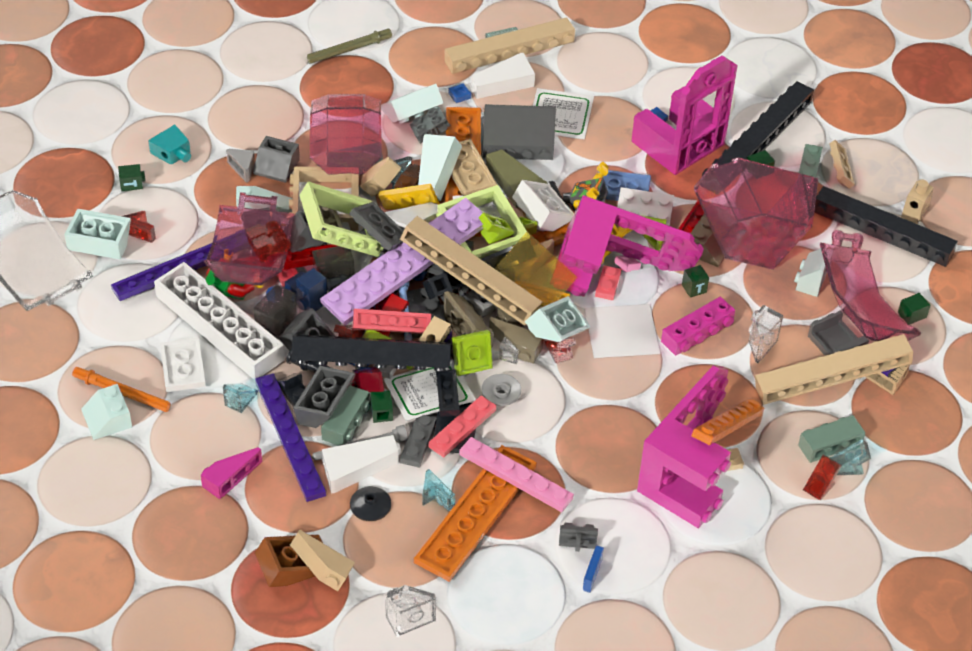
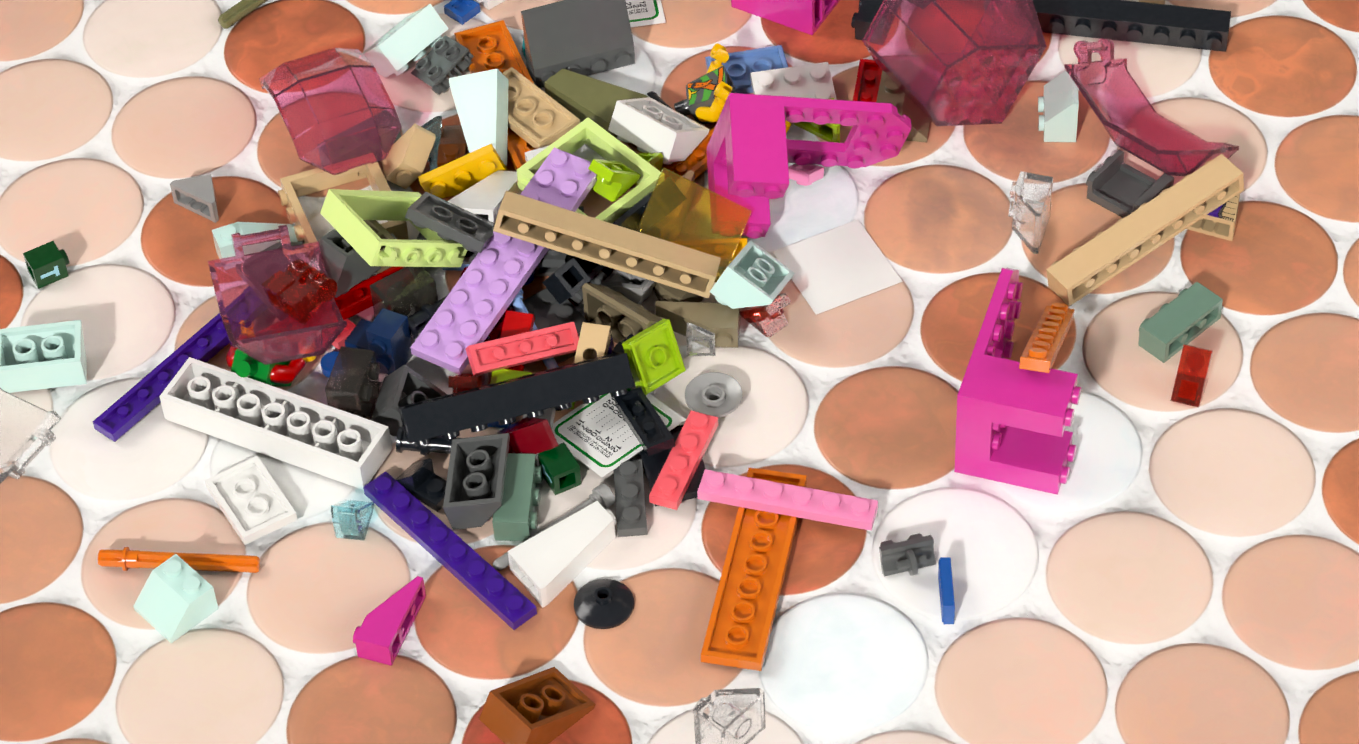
camera: 15 degrees left, 0 degrees up
clear red slope [121,211,156,243] -> none
teal torso [148,124,191,164] -> none
slope [253,136,300,183] -> none
tan slope [290,530,355,591] -> none
clear light blue slope [422,469,455,511] -> none
coral plate [595,265,622,300] -> none
dark pink brick [661,296,735,356] -> none
dark green brick [682,265,709,298] -> none
clear light blue slope [830,439,871,475] -> none
dark green brick [898,293,931,325] -> none

